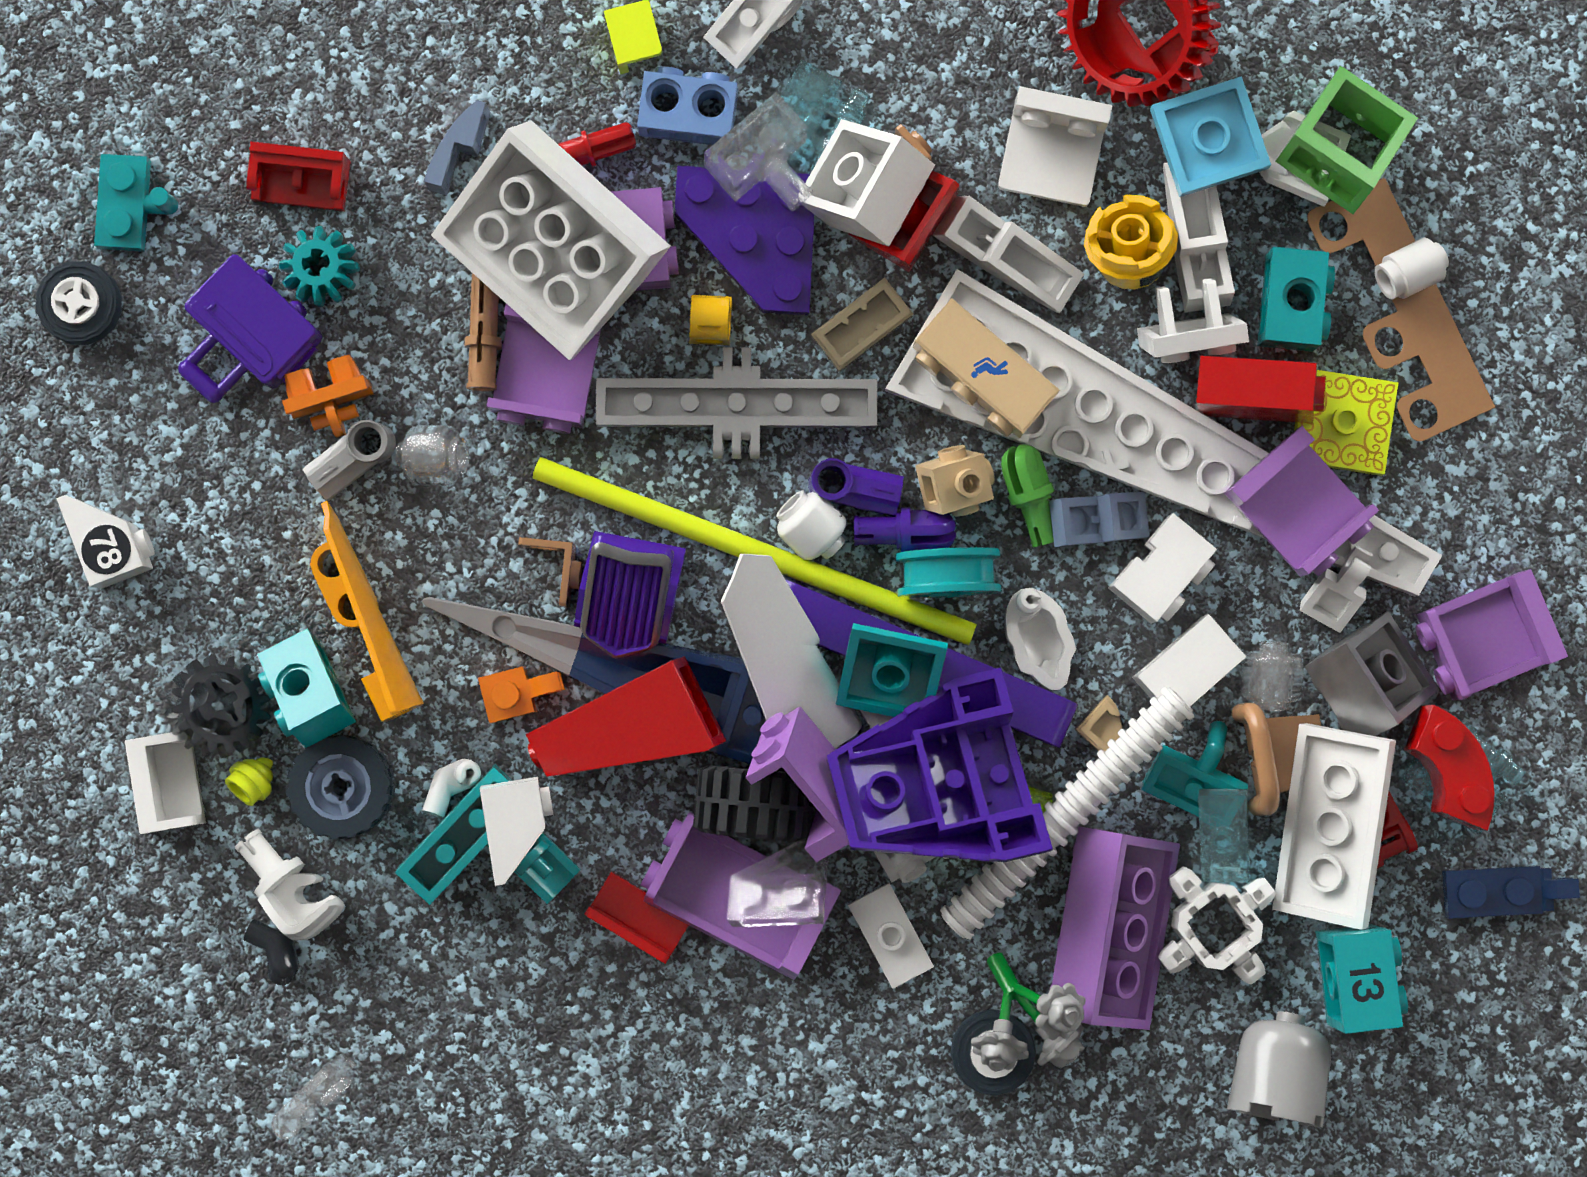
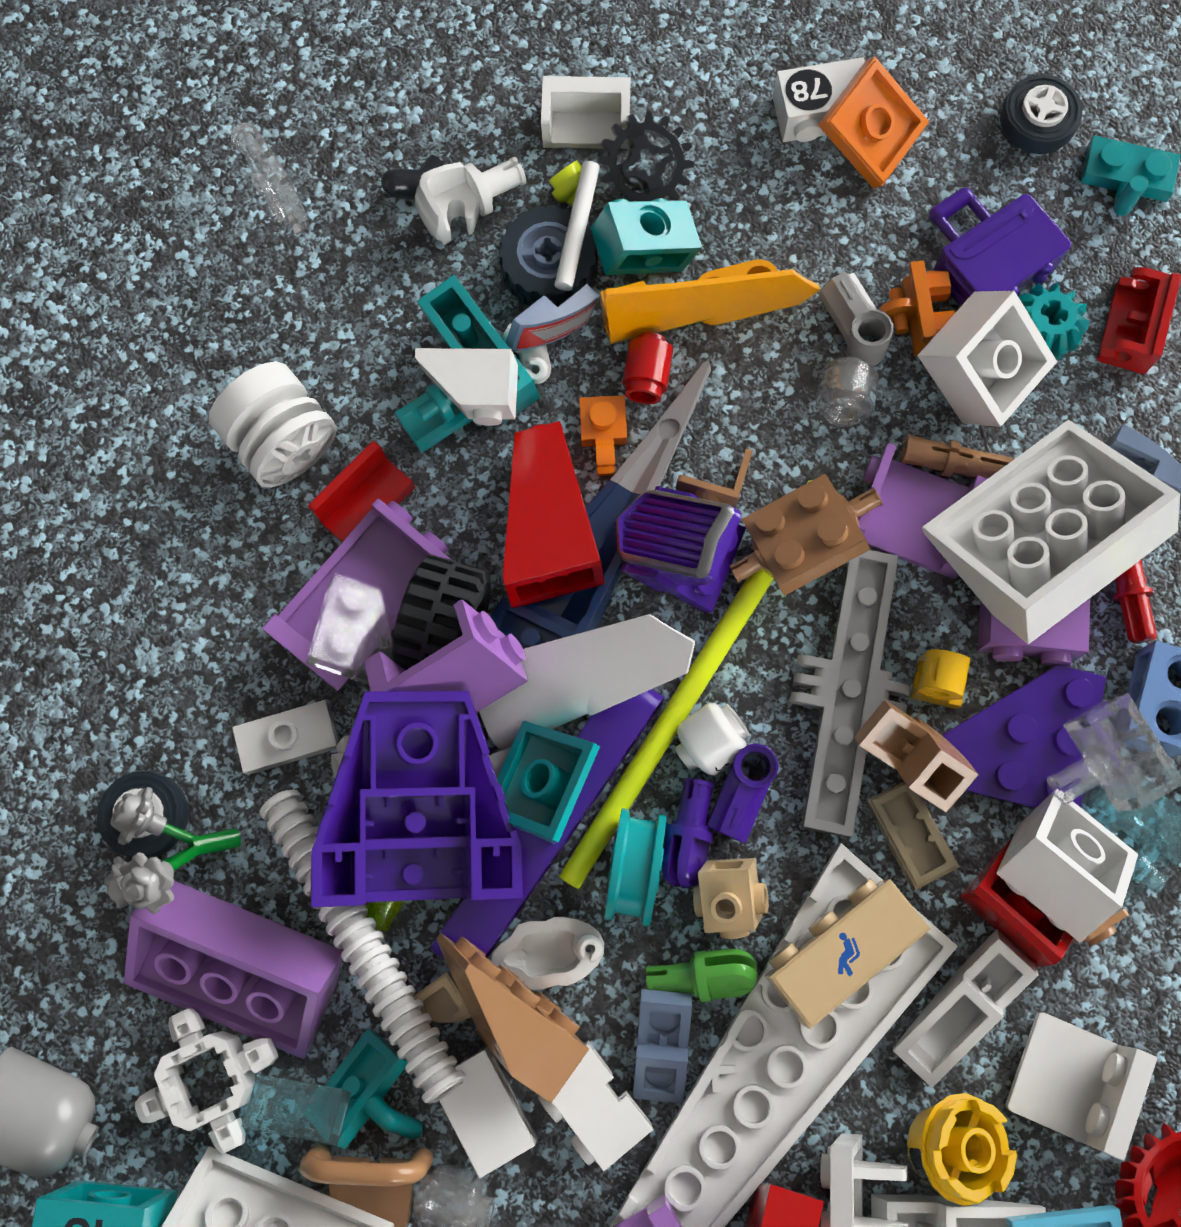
camera: 105 degrees right, 10 degrees down
none -> white wheel [209,361,337,488]
none -> medium nougat slope [436,933,589,1103]
none -> slope [505,284,600,351]
none -> white bar [554,161,600,291]
none -> red brick [622,332,673,404]
none -> medium nougat plate [729,474,883,596]
none -> orange tile [818,57,929,189]
none -> medium nougat brick [854,699,979,813]
none -> white brick [918,291,1057,427]

